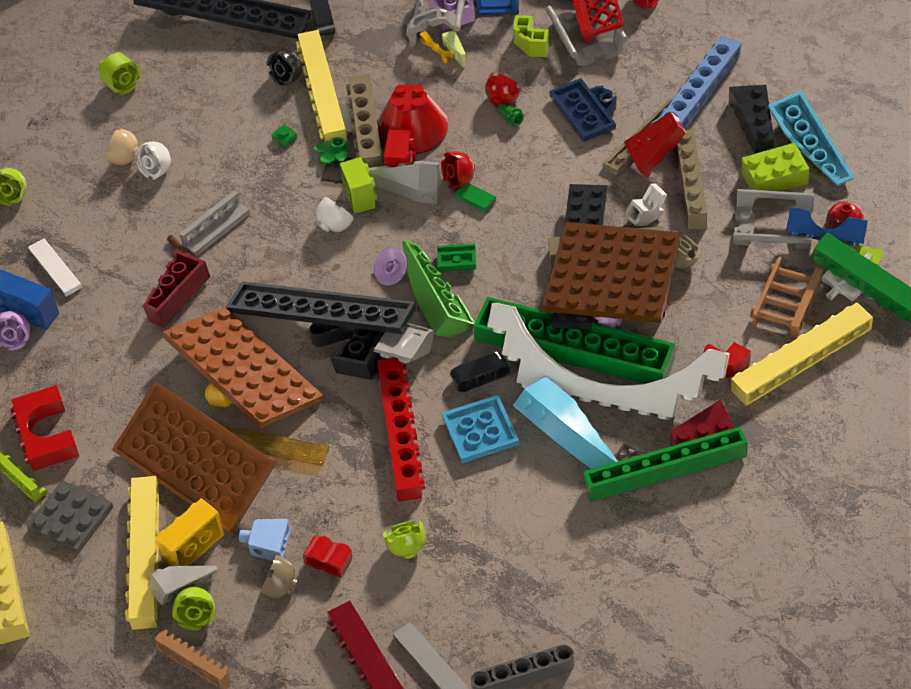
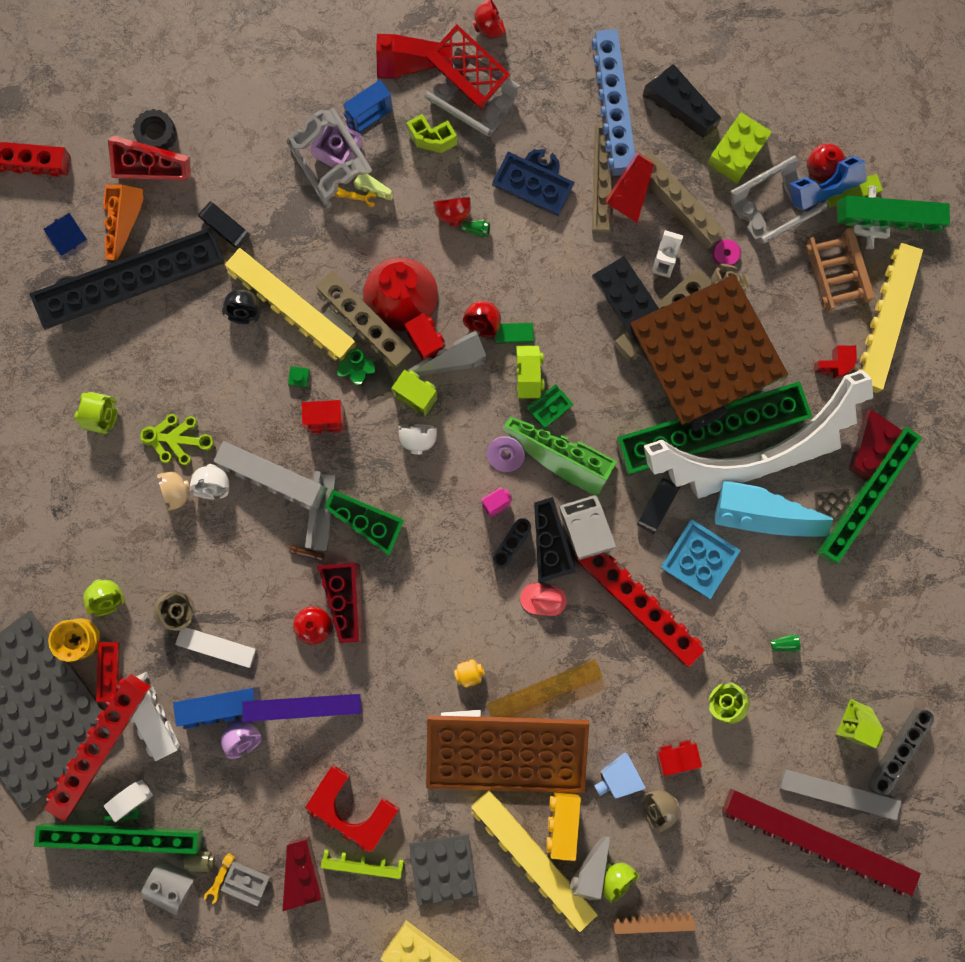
camera: 45 degrees left, 30 degrees up
dark orange plate [163,307,323,428] -> none
black plate [226,281,417,334] -> none
medium azure wedge [768,90,854,186] -> none
none -> lime plant [140,414,214,466]
none -> dark tan cylinder [153,591,195,631]
none -> light grey brick [213,441,328,510]
none -> dark purple tile [242,694,361,722]
none -> red cylinder [293,606,332,645]
none -> red brick [301,400,345,435]
none -> green wedge [324,489,404,555]
none -> dark pink brick [481,487,512,518]
none -> lime brick [516,346,544,398]
none -> coral piece [520,583,567,616]
none -> dark pink piece [712,239,741,266]
none -> green cone [771,633,801,653]
none -> lime wedge [836,699,884,749]

